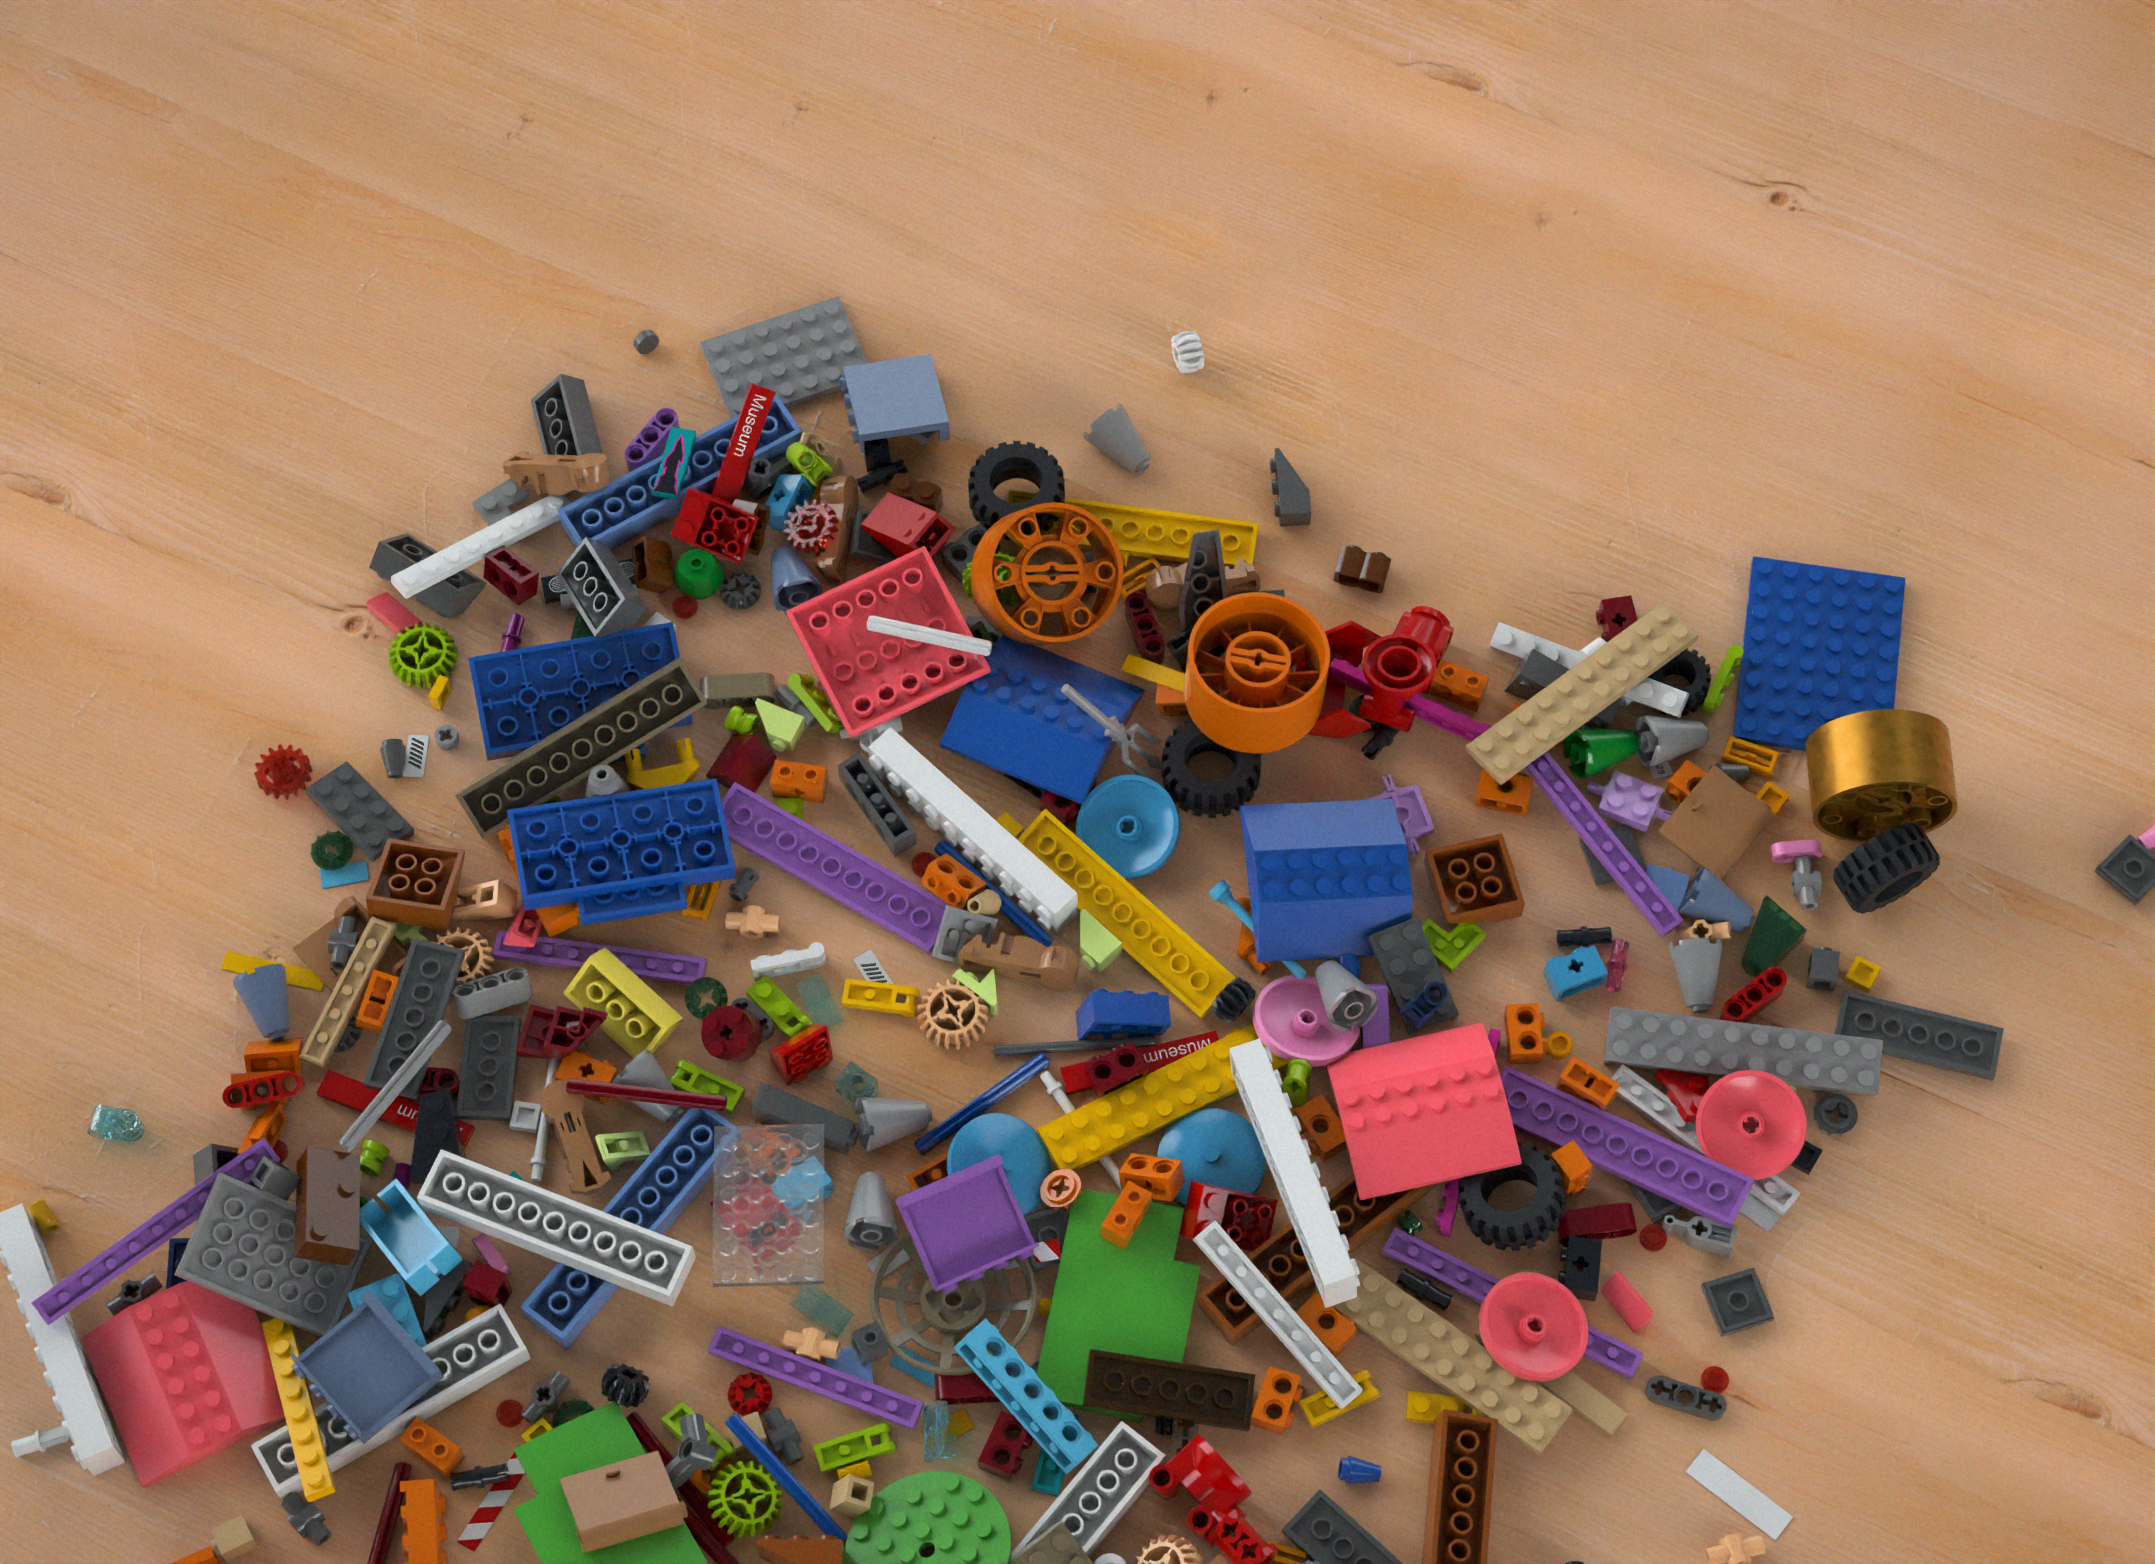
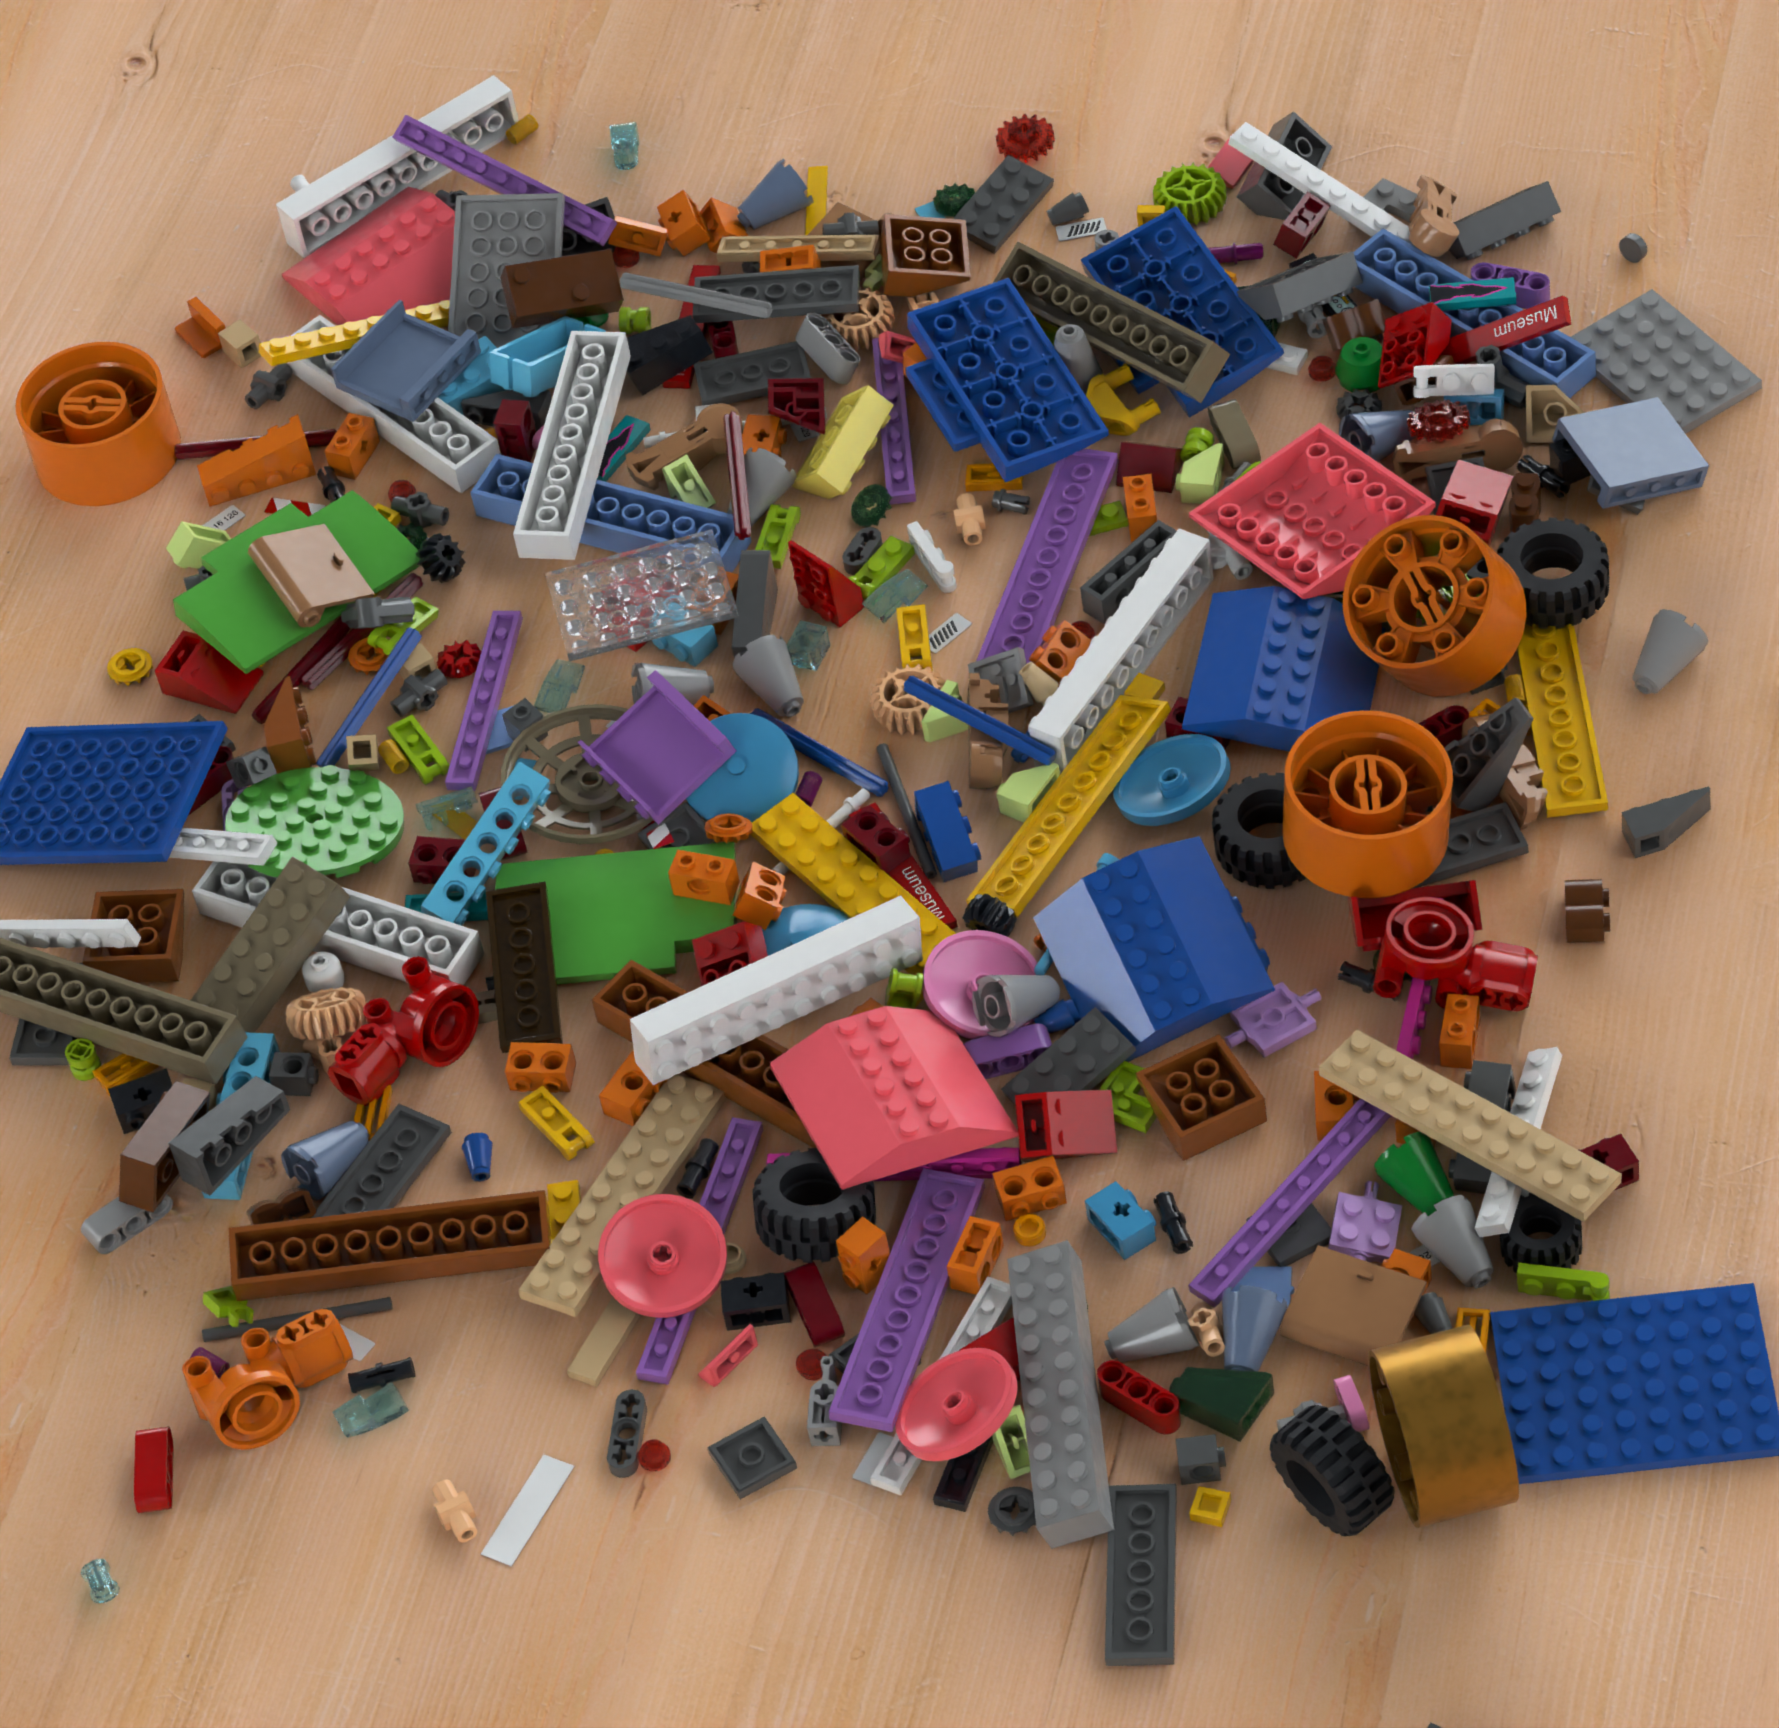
camera: 85 degrees right, 15 degrees down
red beam [222,1071,305,1108] -> none
dark grey brick [250,1156,301,1201] -> none
dark red brick [701,1006,763,1062] -> none
lime gear [707,1461,784,1538] -> none
light nougat axle [782,1327,841,1362] -> none
lime piece [786,442,834,489] -> none
white axle [867,615,992,656] -> none
light grey piece [1061,684,1162,778] -> none
white plate [1193,1221,1363,1410] -> none
clear green bush [1396,1210,1423,1236] -> none
dark blue piece [1397,981,1448,1031] -> none
clear pink axle [1605,939,1629,992] -> none
none -> magenta piece [795,771,823,807]
none -> blue axle [904,676,1056,765]
none -> red slope [1015,1090,1117,1162]
none -> white plate [1413,364,1495,398]

